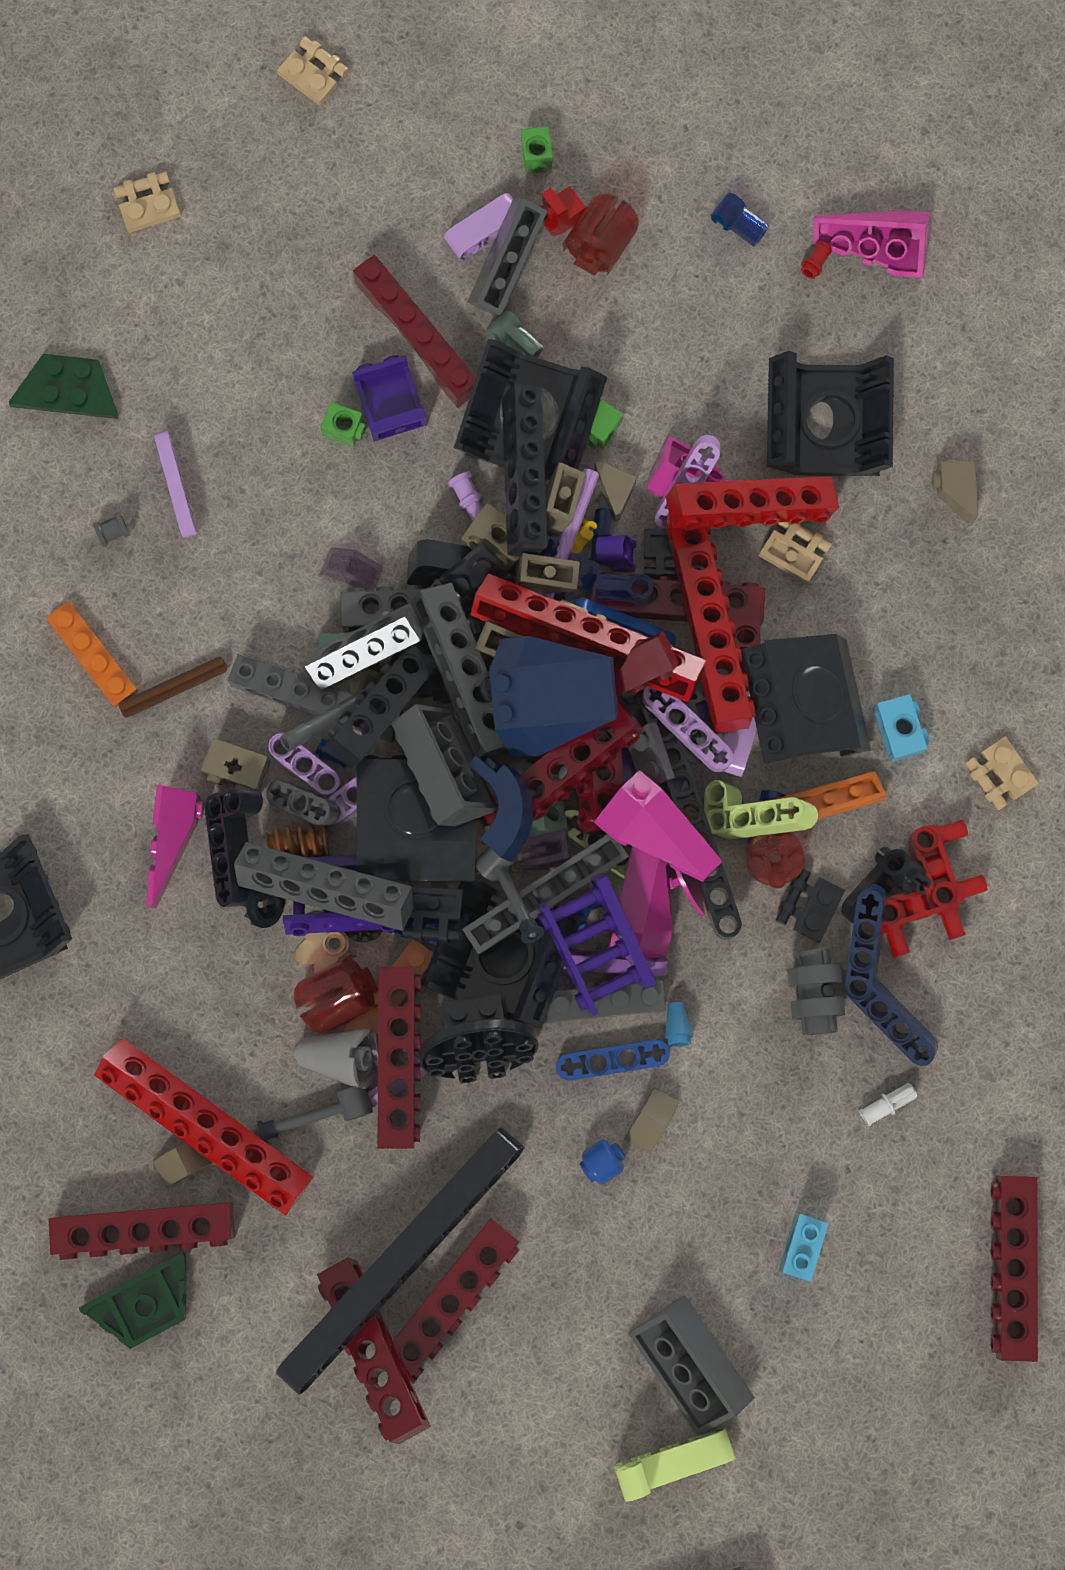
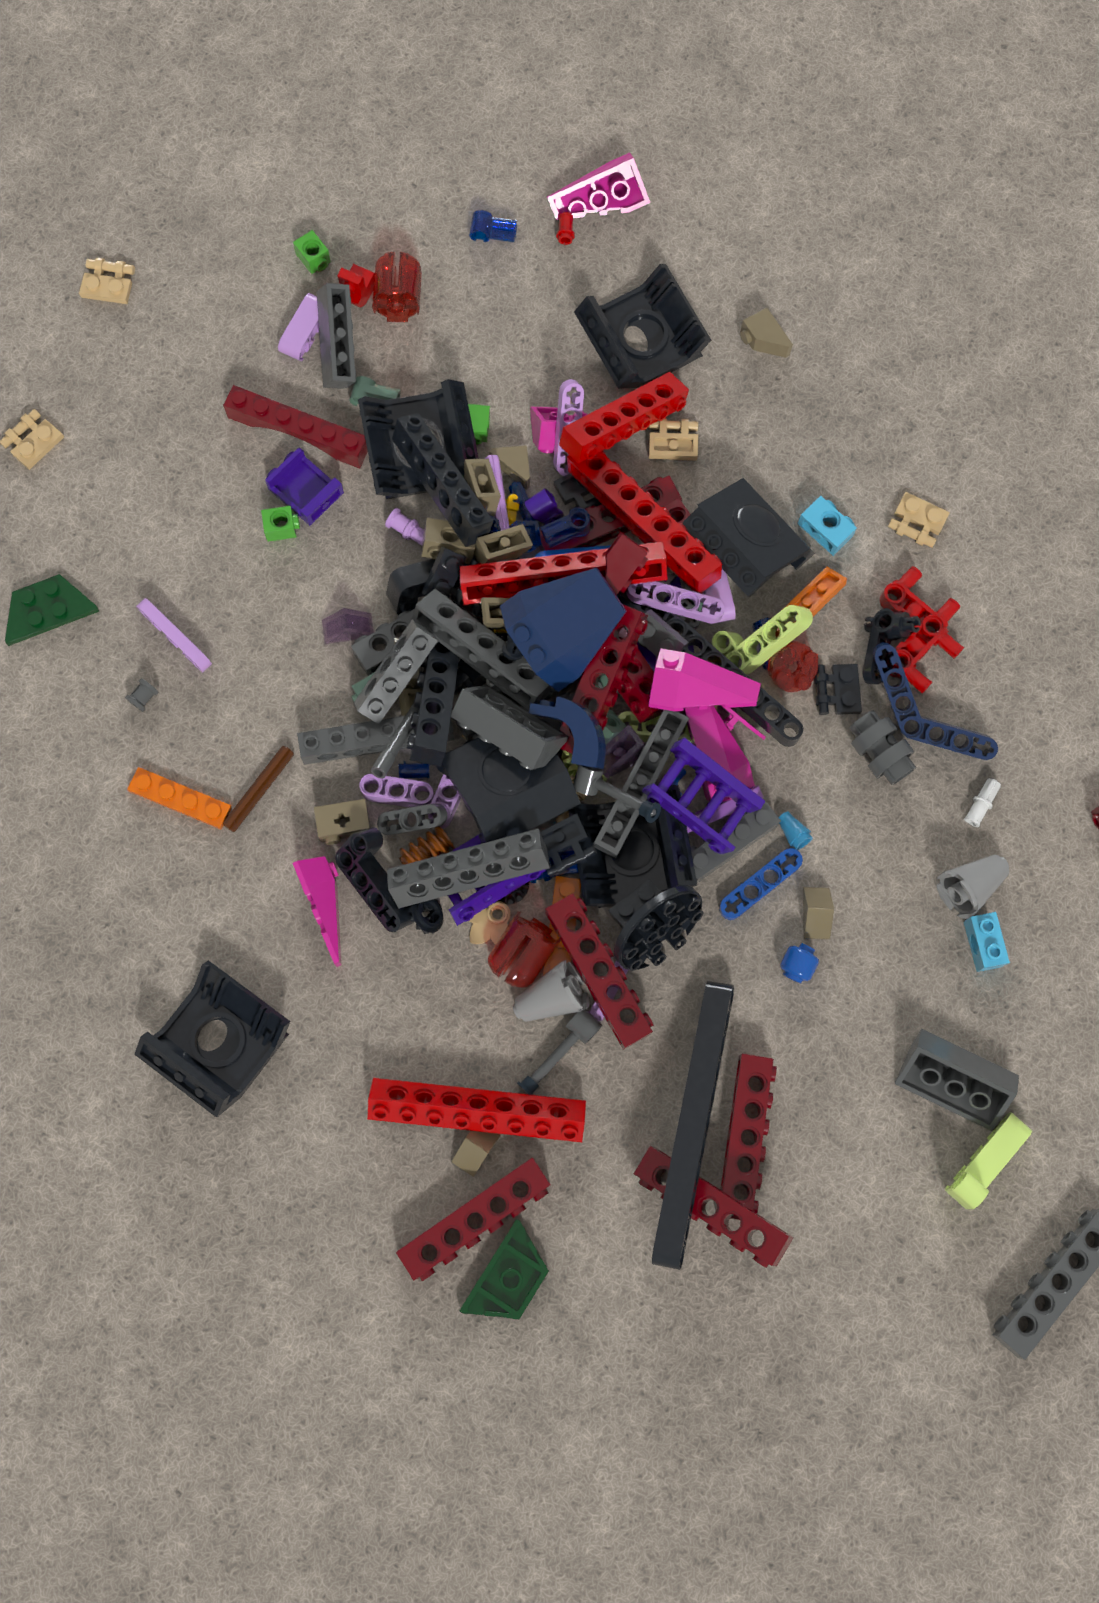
camera: 30 degrees left, 5 degrees down
none -> light grey cone [937,855,1009,919]

